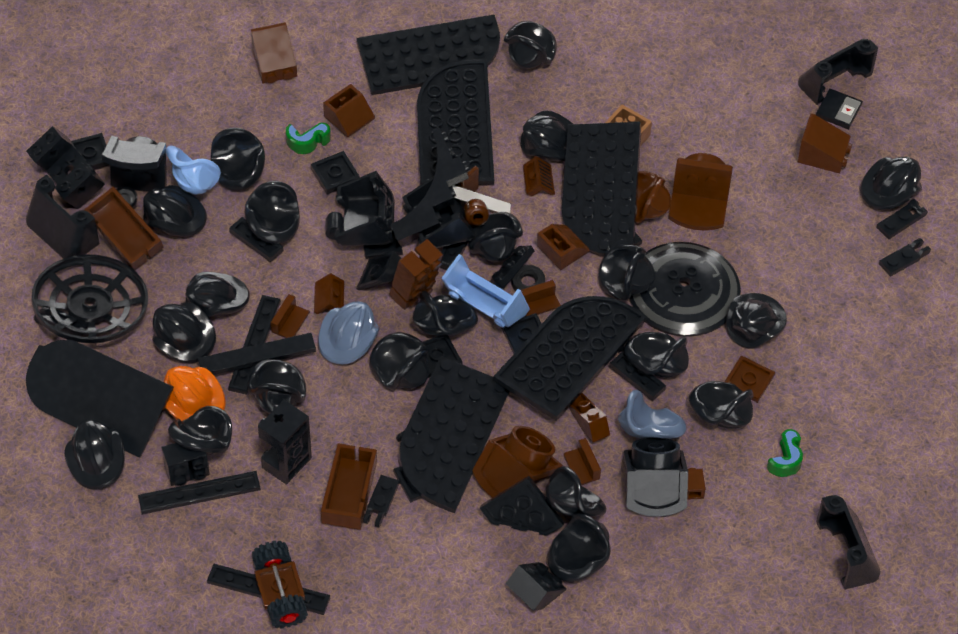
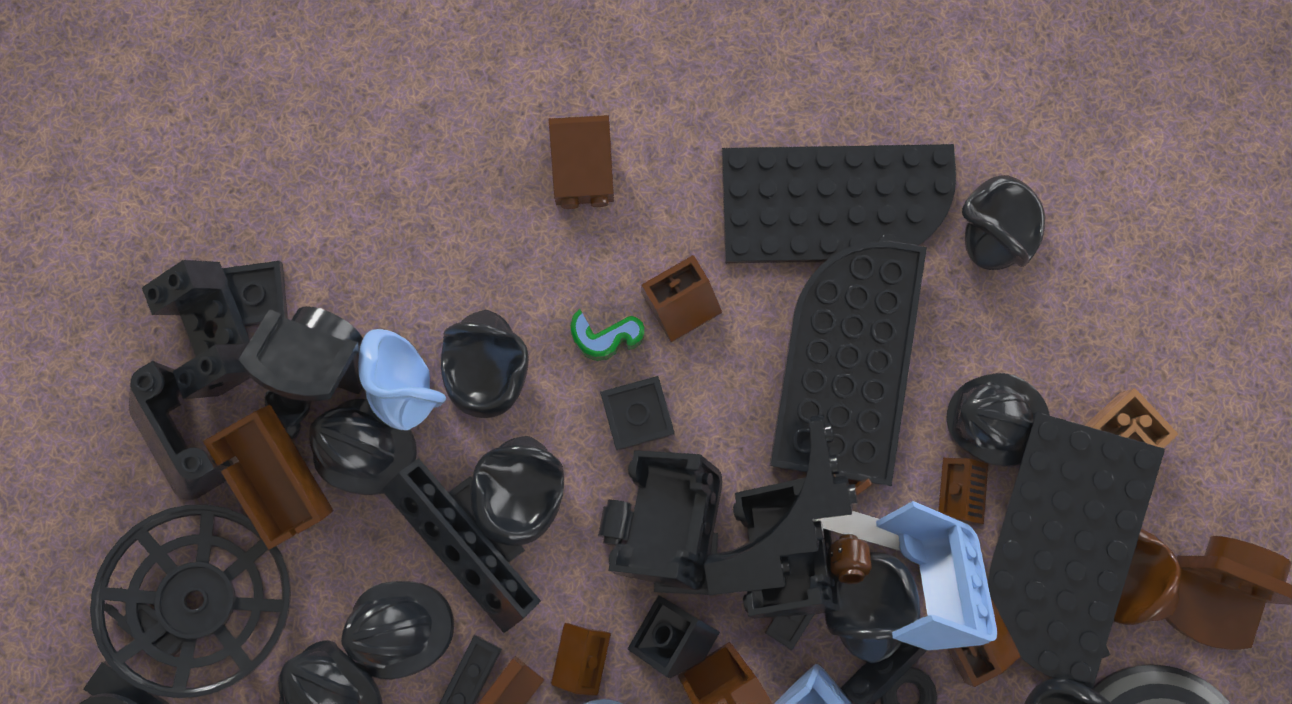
camera: 10 degrees right, 25 degrees up
none -> black brick [381,458,541,633]
none -> light blue windscreen [876,501,997,650]

